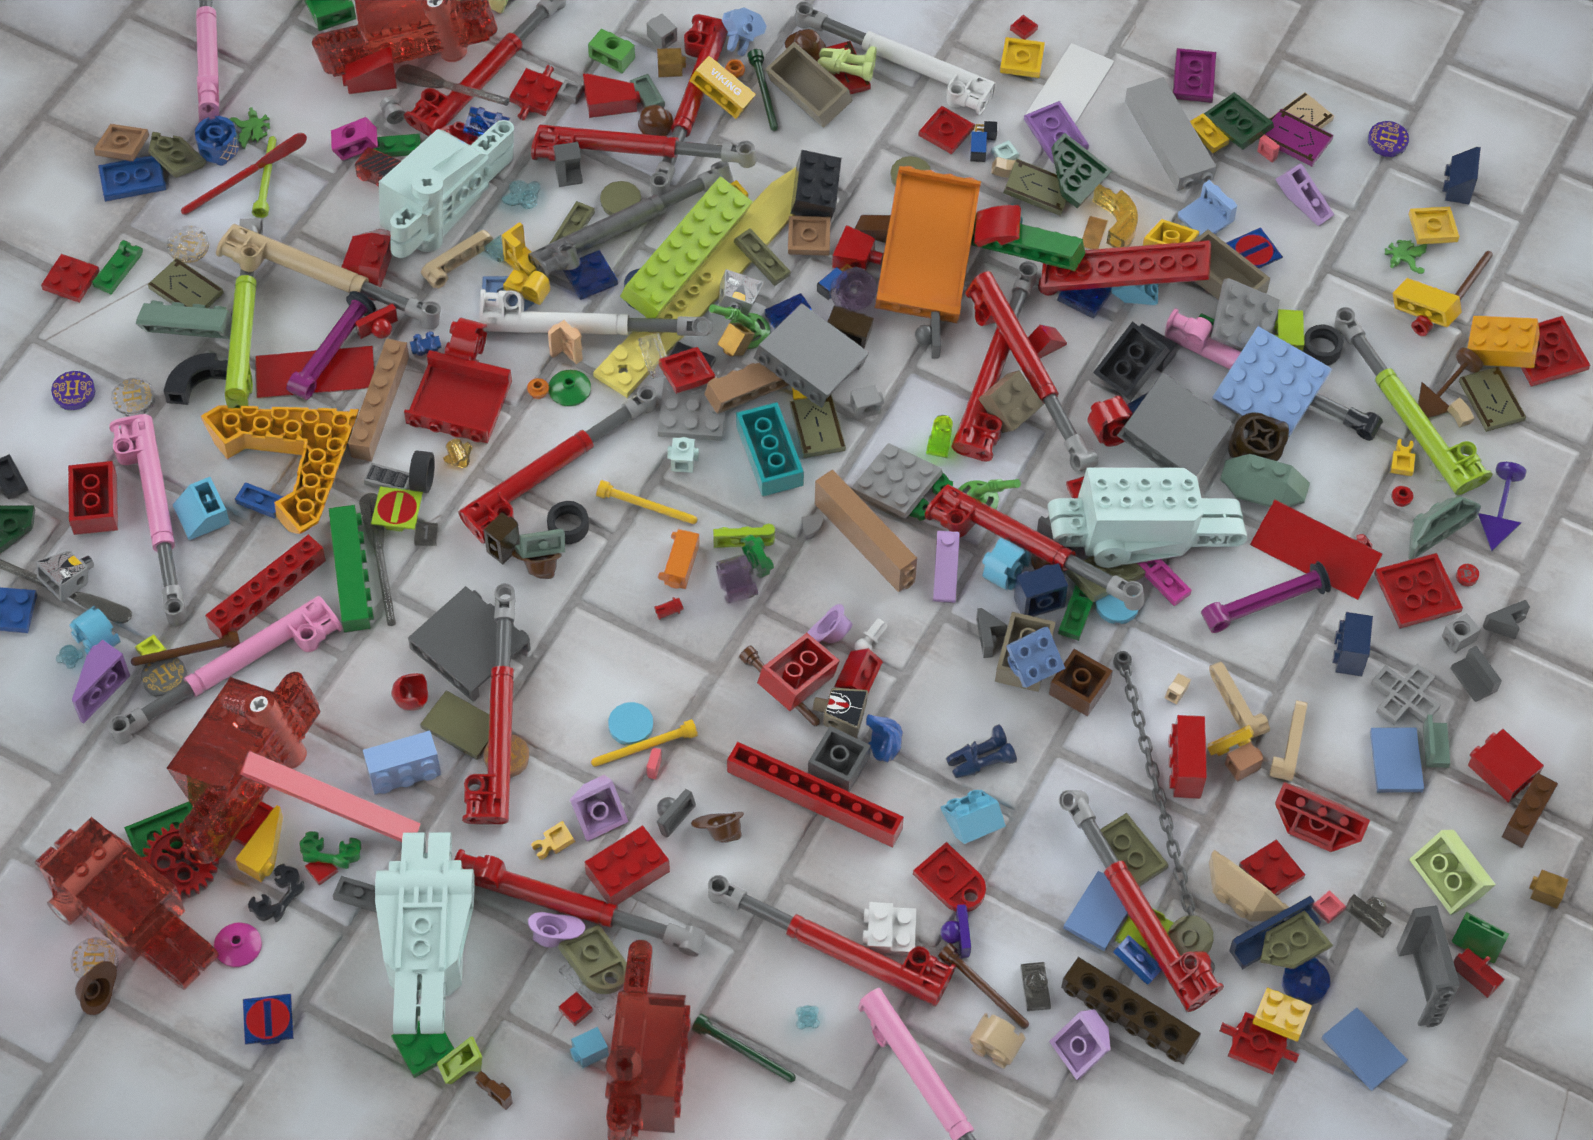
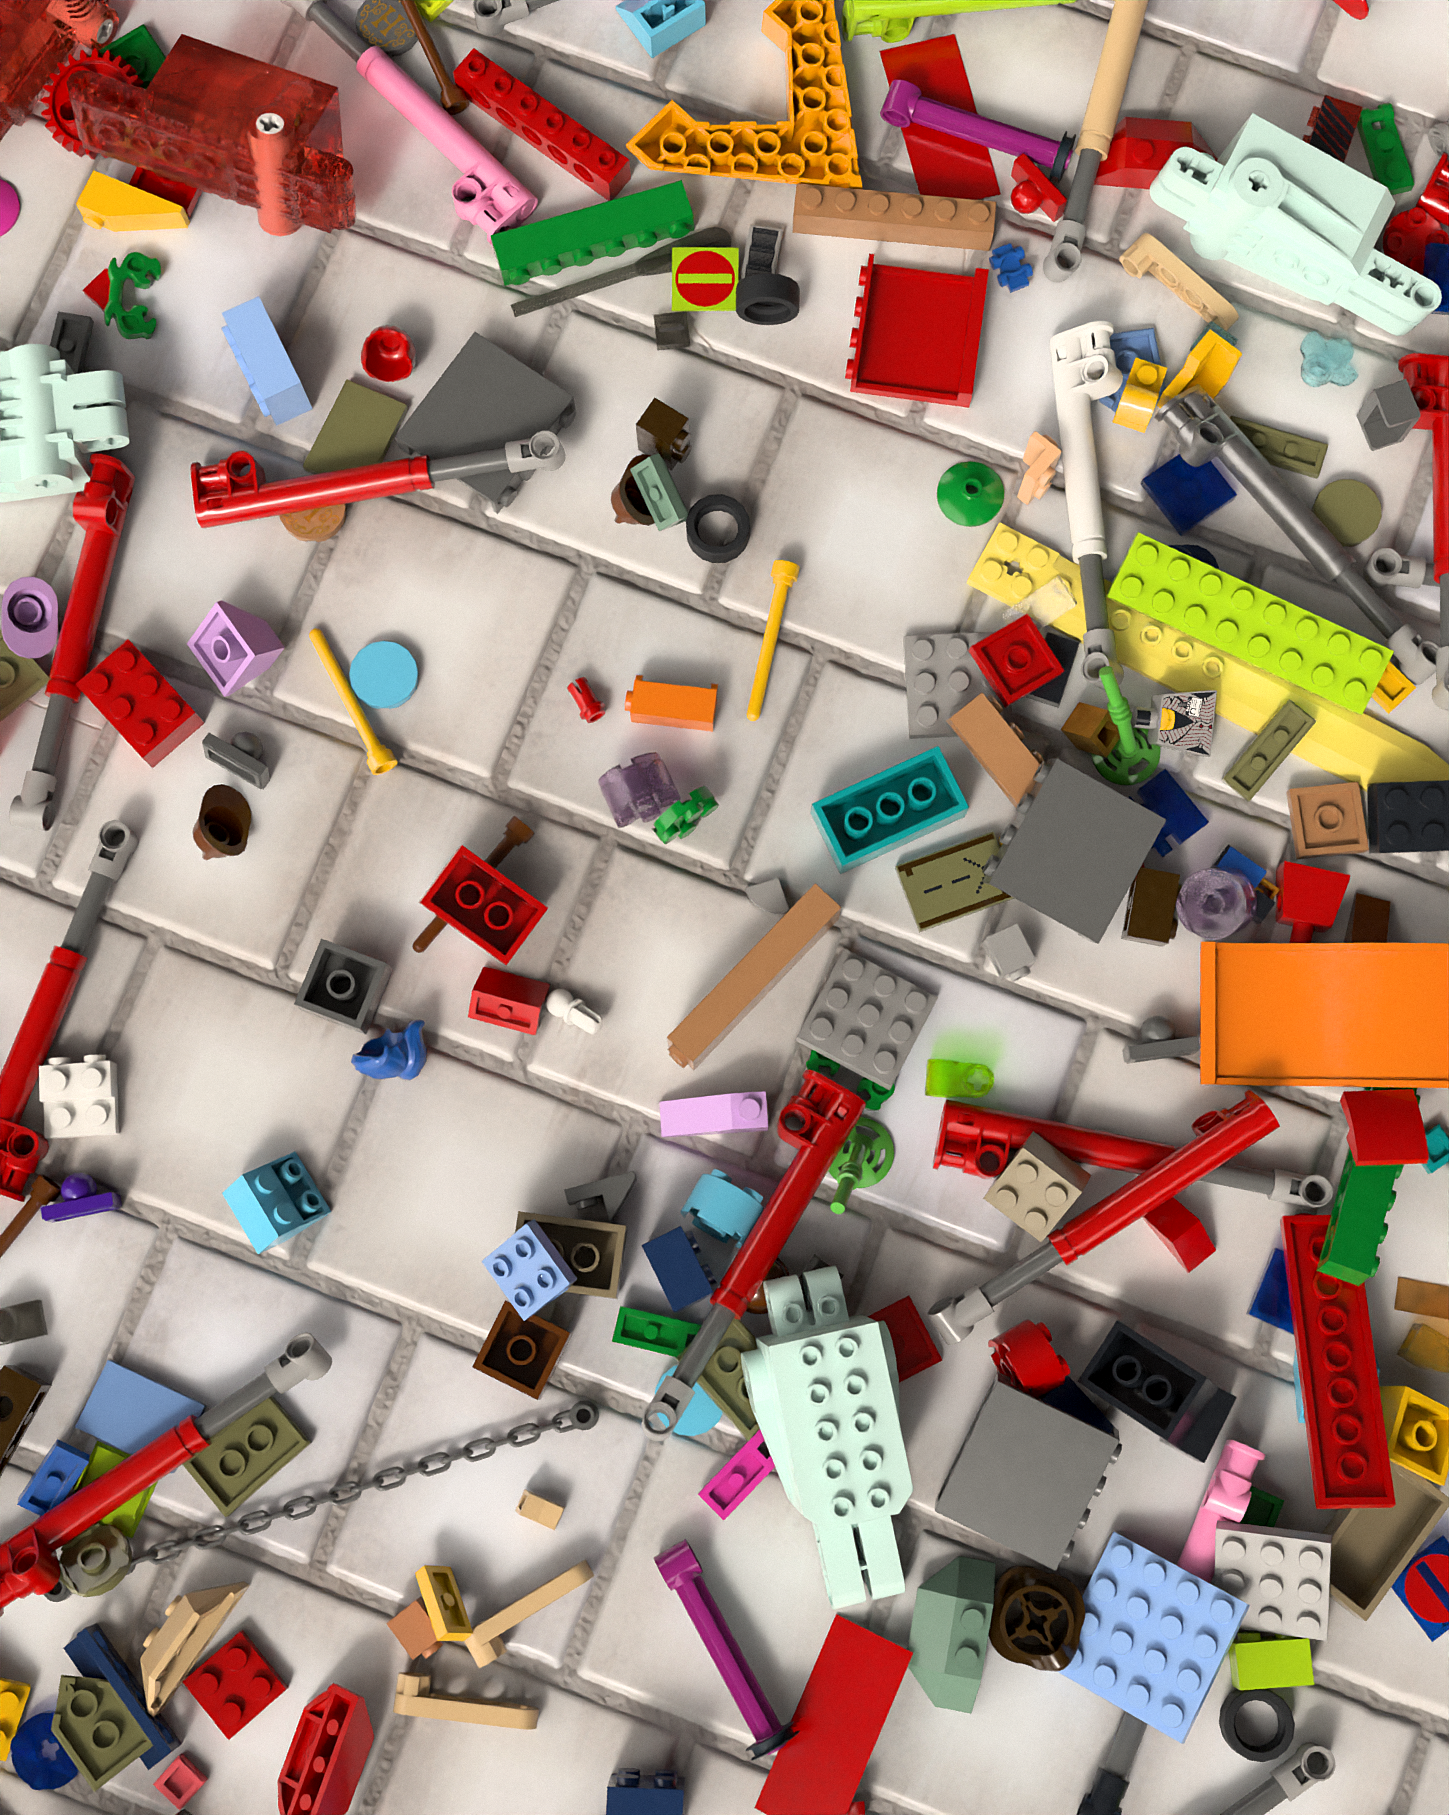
camera: 85 degrees right, 20 degrees up
blue plate [235,482,283,519] -> none
coral tile [240,752,421,842] -> none
black helmet [248,863,305,922] -> none
dark pink brick [331,117,378,161] -> none
clear yellow piece [443,439,472,468] -> none
red brick [445,317,487,362] -> none
red piece [458,385,657,544] -> none
orange plate [527,378,549,399] -> none
yellow plate [531,821,576,860] -> none
coral tile [647,748,662,780] -> none
light aqua brick [667,437,699,473] -> none
lime plate [713,523,775,548] -> none
red brick [727,741,904,848] -> none
lavender piece [807,604,853,643] -> none
torso [812,688,868,738] -> none
red tile [913,842,986,912] -> none
dark blue piece [946,724,1017,778] -> none
red brick [1168,715,1207,799] -> none

